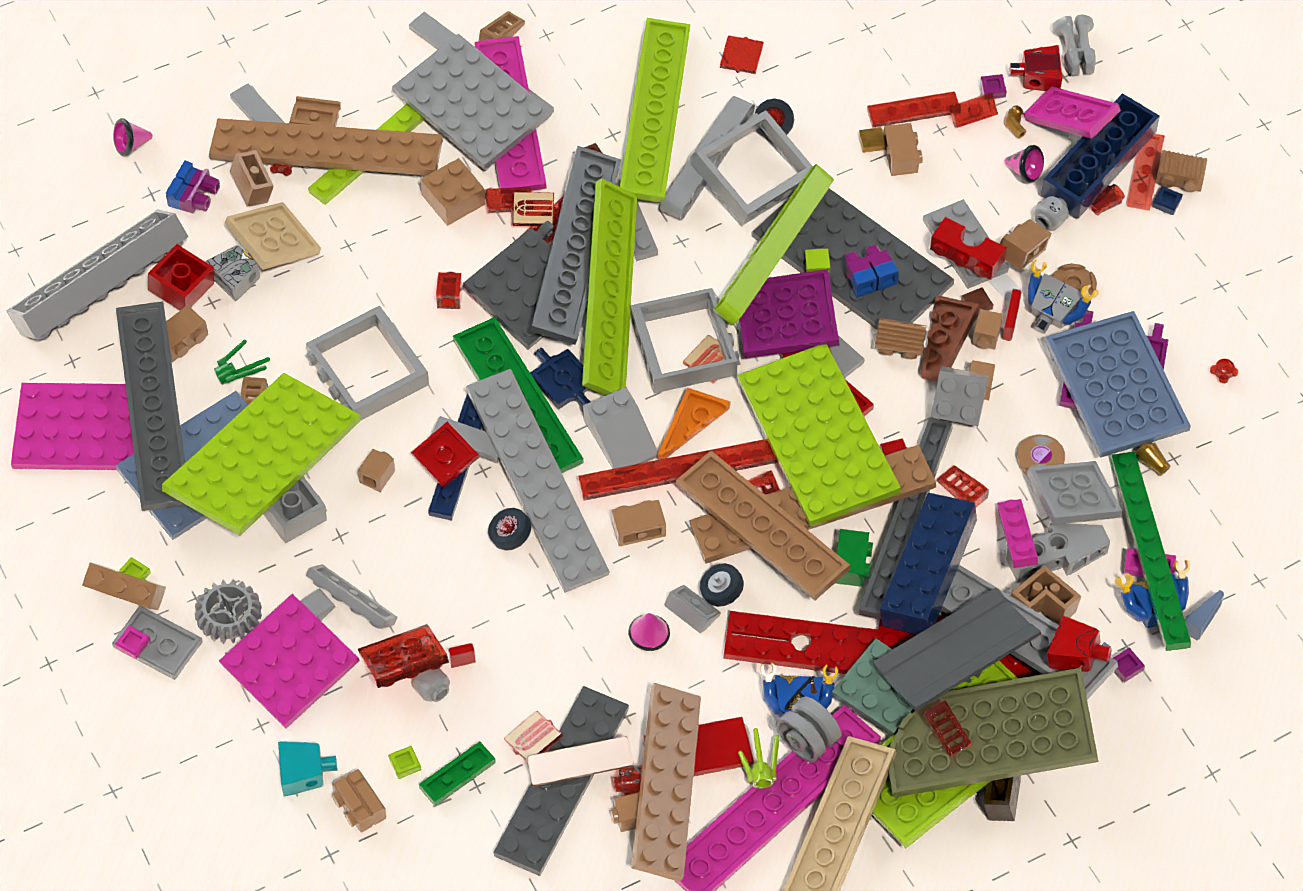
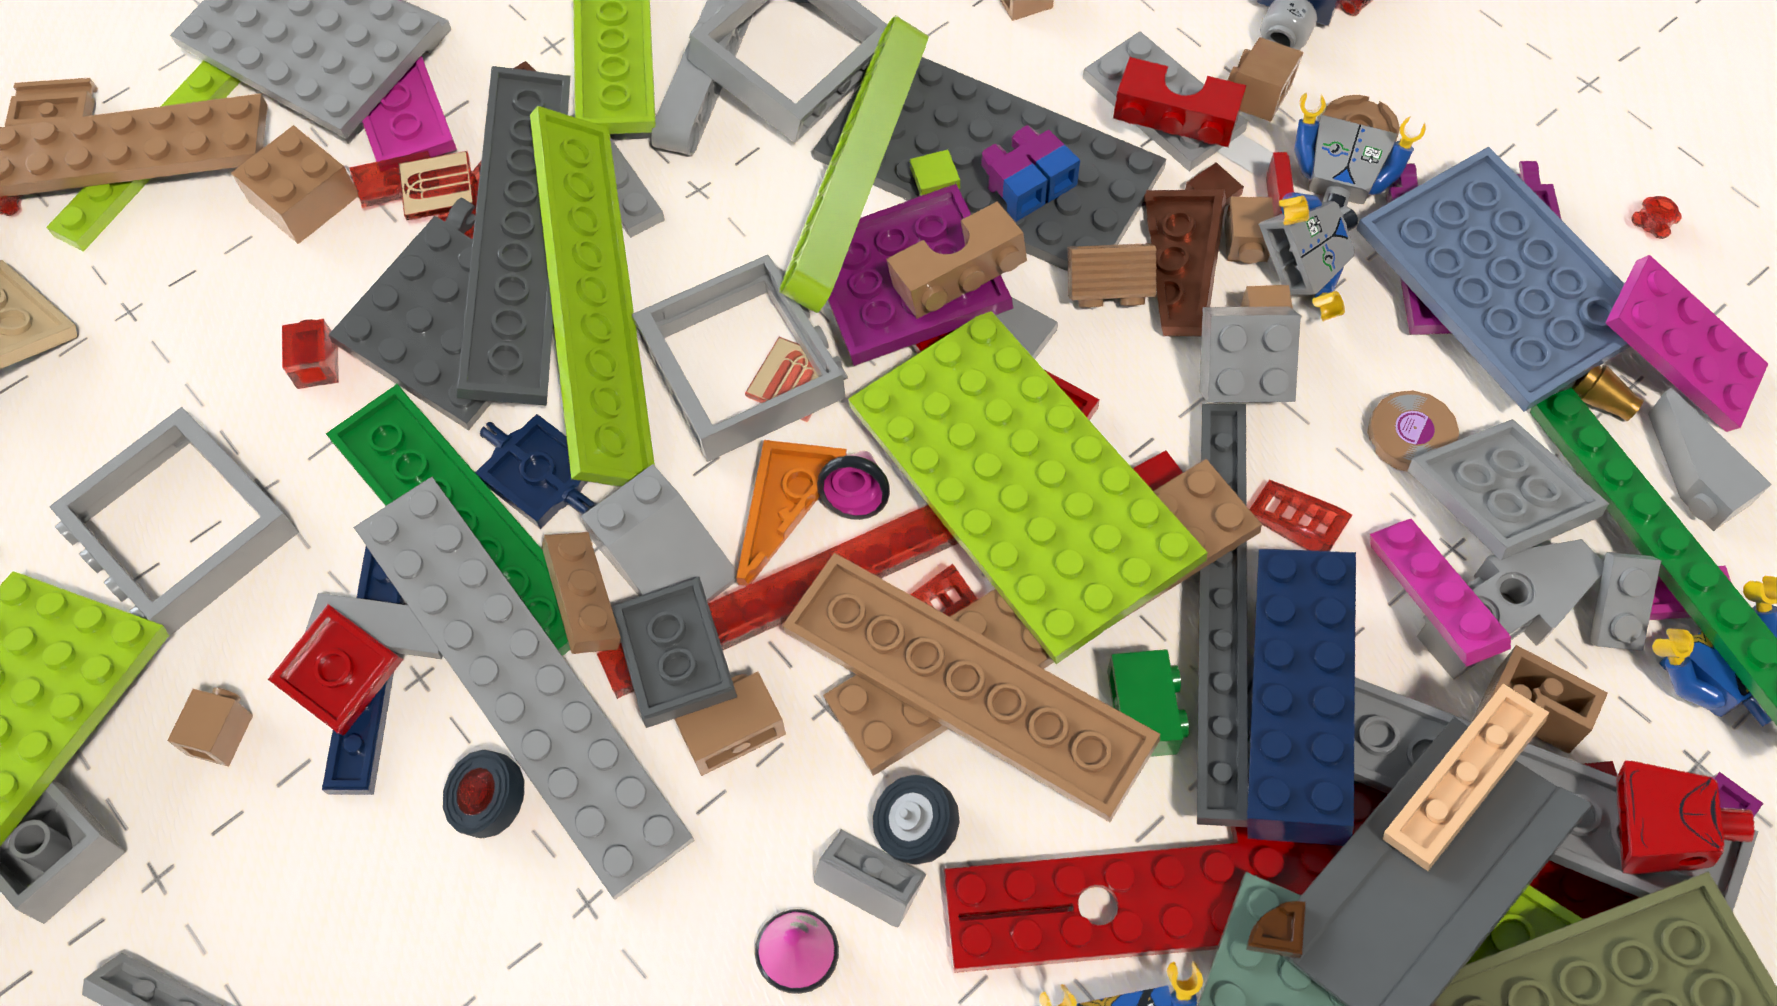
camera: 10 degrees left, 5 degrees up
none -> medium nougat plate [542,532,621,654]
none -> dark grey tile [612,577,738,728]
none -> dark pink hat [817,450,890,520]
none -> medium nougat arch [886,201,1027,319]
none -> reddish brown tile [1246,901,1306,958]
none -> light grey torso [1259,192,1358,321]
none -> light nougat plate [1383,684,1549,871]
none -> light grey plate [1589,552,1661,651]
none -> dark pink plate [1605,255,1769,432]
none -> light grey slope [1648,387,1772,532]

